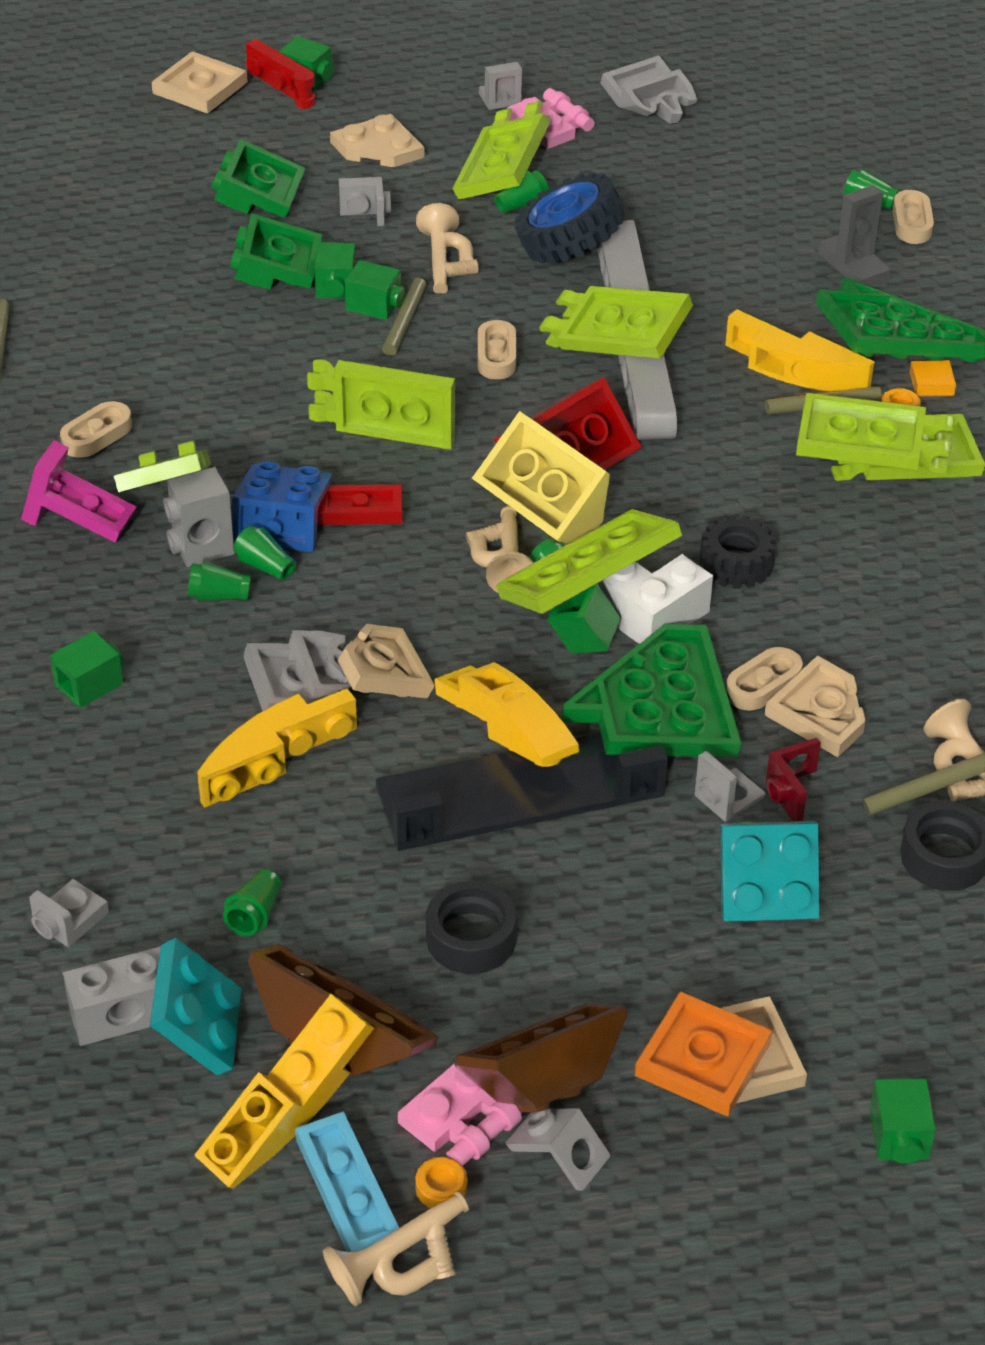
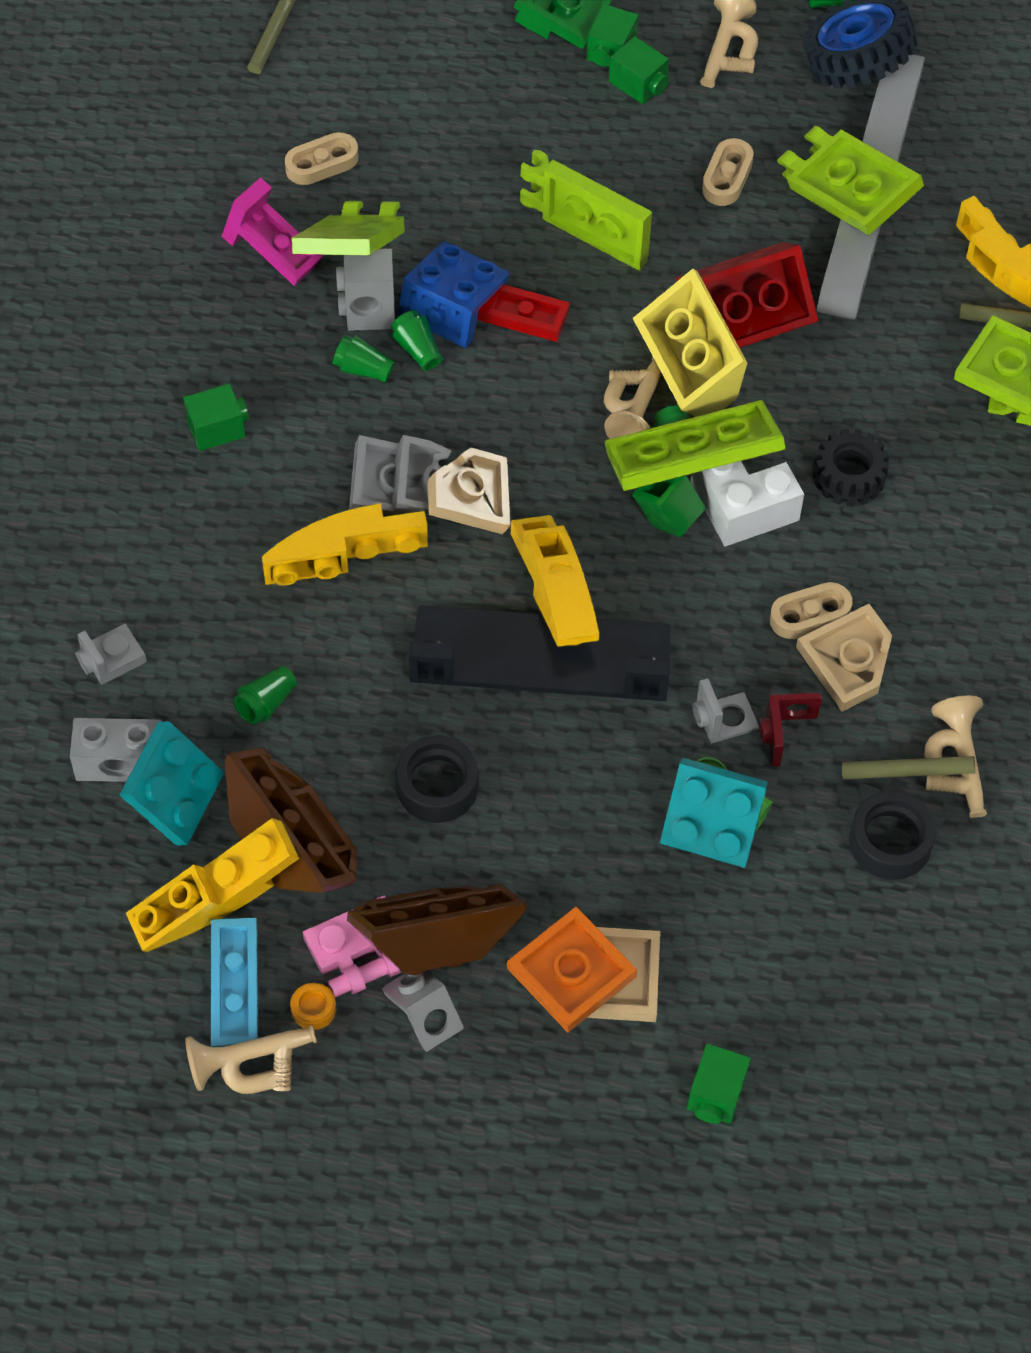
camera: 20 degrees right, 15 degrees up
olive bar [382,278,427,356] -> none
green wing [560,624,742,758] -> none

